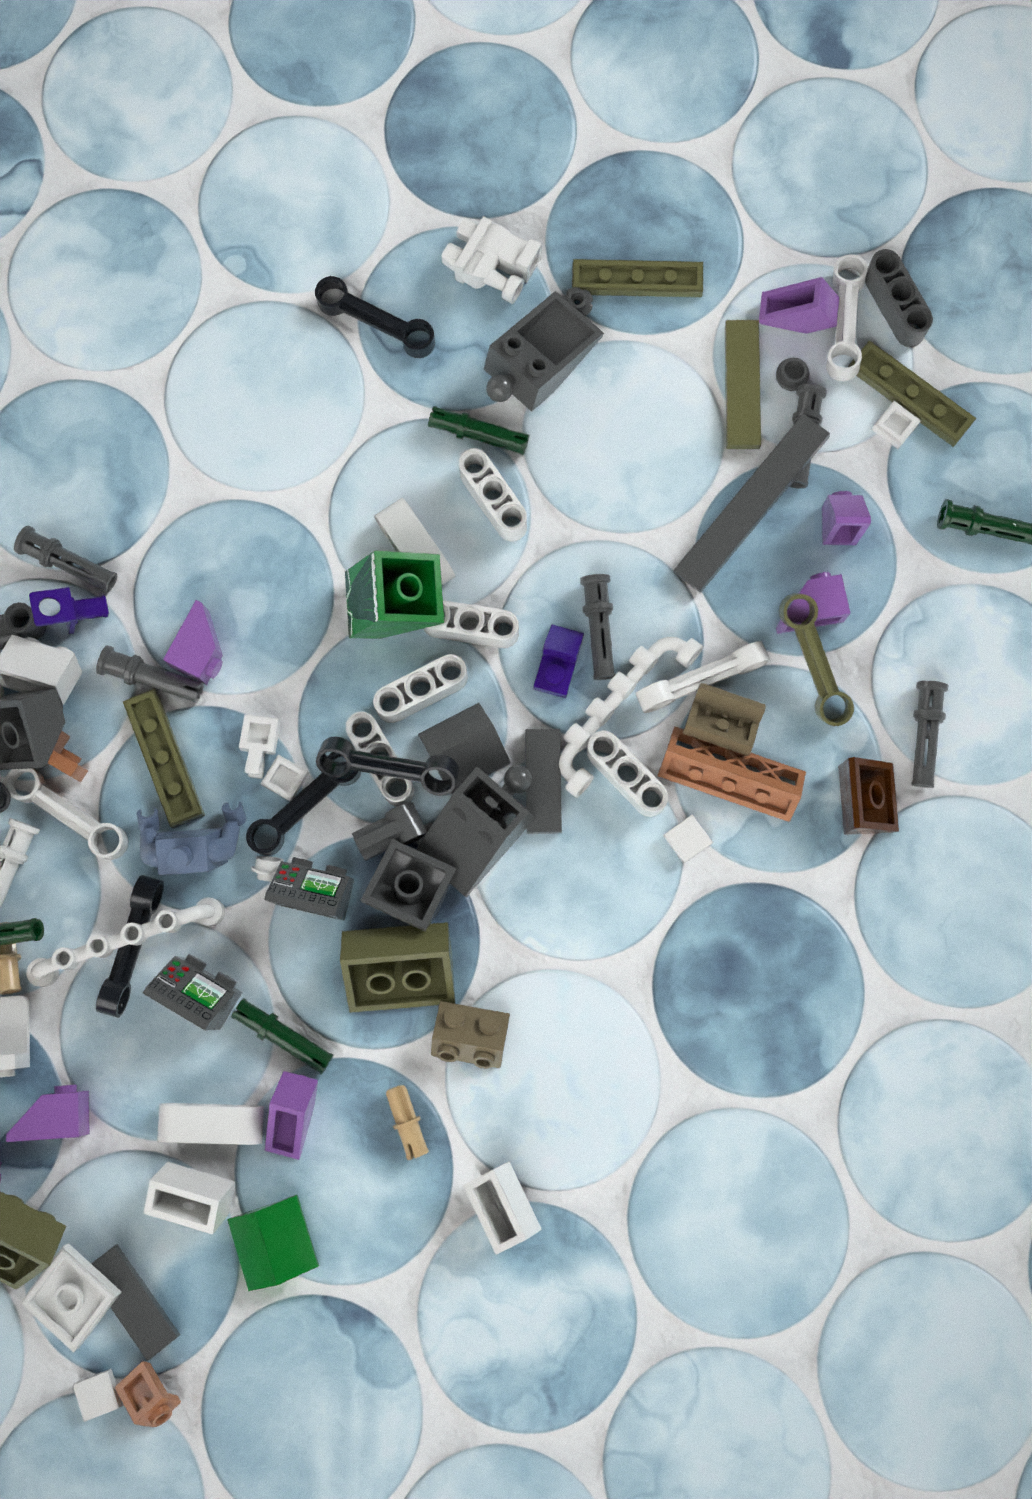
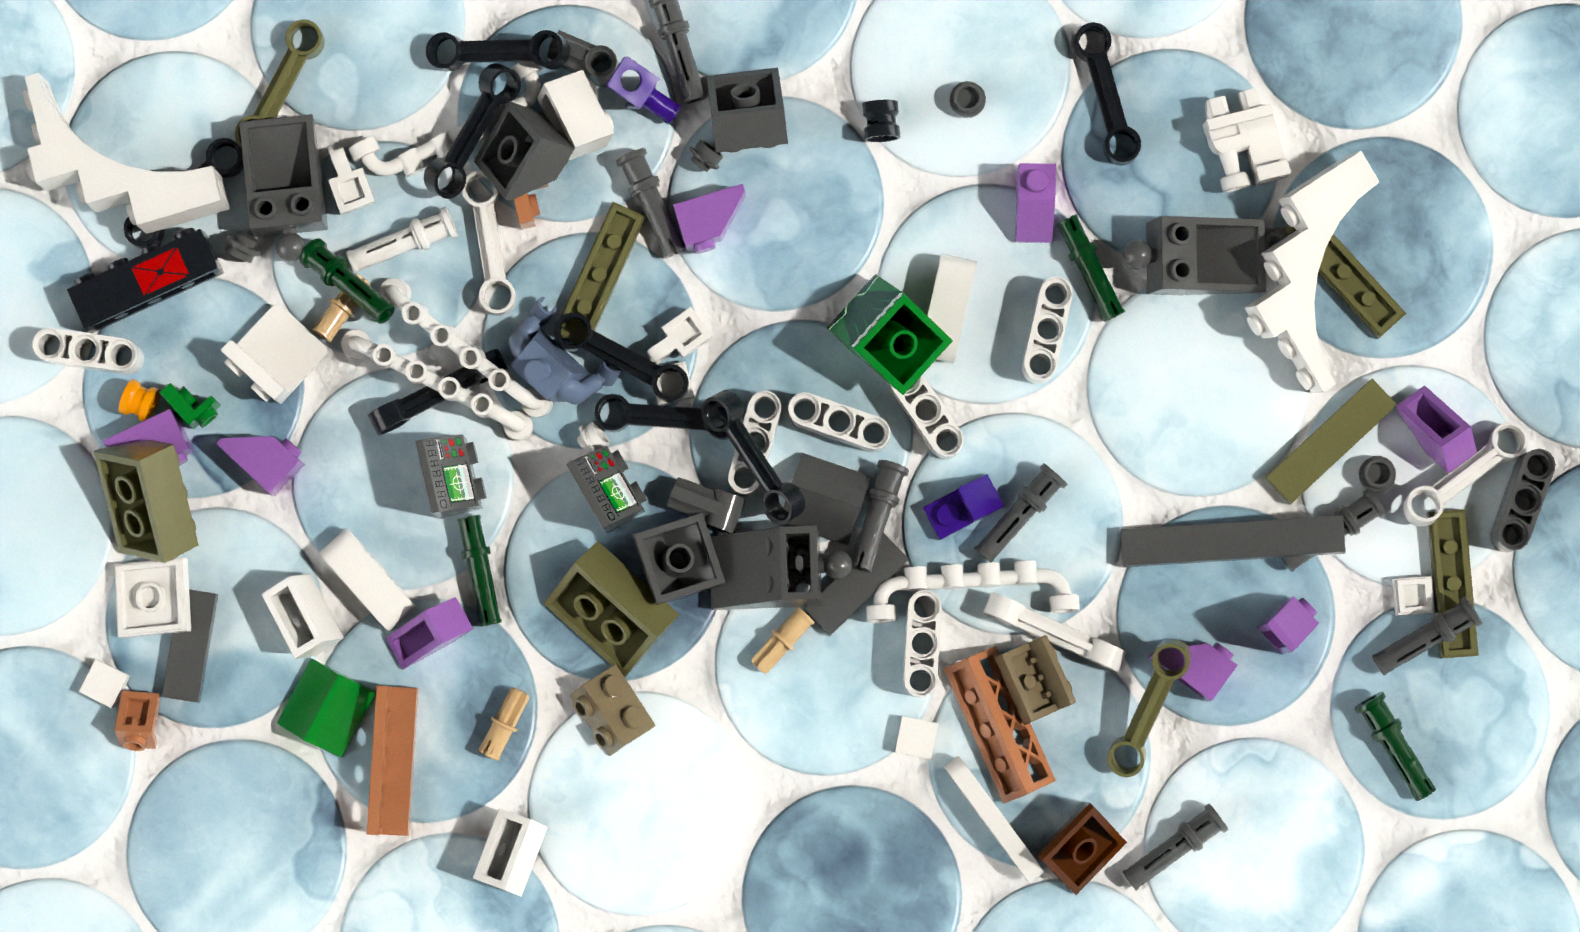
camera: 45 degrees right, 5 degrees up
none -> nougat fence [367,686,419,836]
none -> white bar [379,278,553,417]
none -> black piece [555,313,689,403]
none -> dark grey plate [689,139,723,172]
none -> dark grey slope [707,68,788,153]
none -> tan axle [751,607,815,674]
none -> dark grey pin [852,460,909,573]
none -> black wheel [862,99,900,142]
none -> white beam [944,756,1044,883]
none -> dark grey plate [949,81,986,118]
none -> medium lavender slope [1015,163,1056,243]
none -> white arch [1244,151,1379,393]
none -> dark grey pin [1372,596,1483,676]

